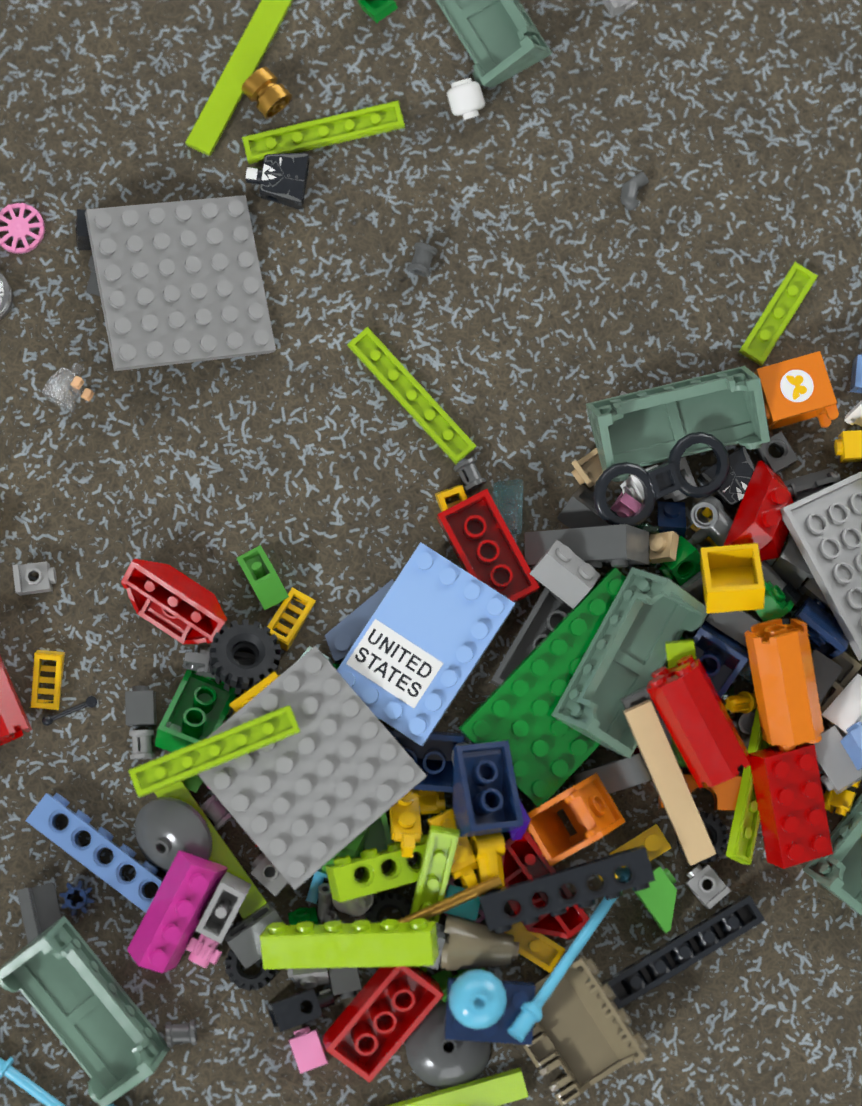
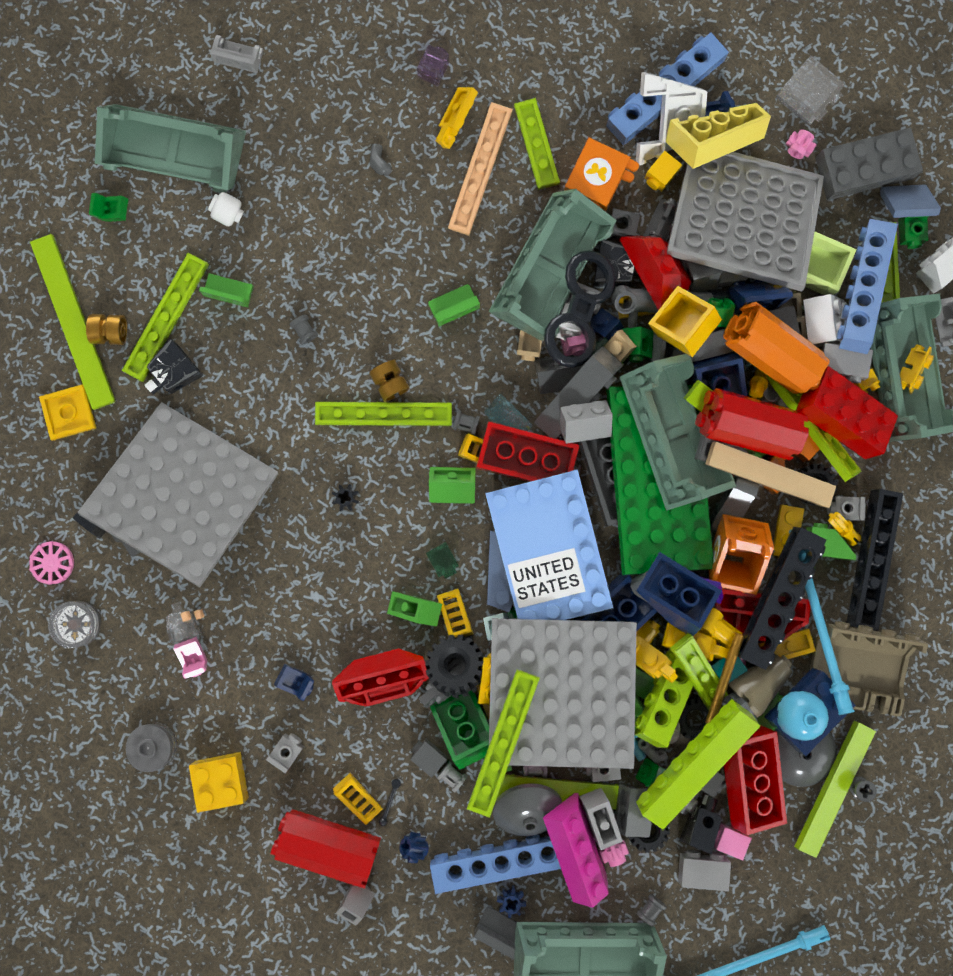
camera: 45 degrees left, 5 degrees up
none -> yellow tile [39,384,96,441]
none -> bright pink bracket [174,637,207,678]
none -> bright green panel [199,273,254,308]
none -> dark blue bracket [274,664,314,701]
none -> black gear [332,484,360,512]
none -> pearl gold wheel [369,360,410,402]
none -> dark blue gear [399,832,429,864]
none -> clear purple brick [417,45,449,86]
none -> clear green bracket [426,542,459,579]
none -> bright green panel [428,284,480,326]
none -> bright green panel [429,467,476,504]
none -> yellow hinge [435,87,478,149]
none -> light nougat tile [448,102,513,236]
none -> light grey brick [678,850,731,892]
none -> yellow axle [828,512,861,546]

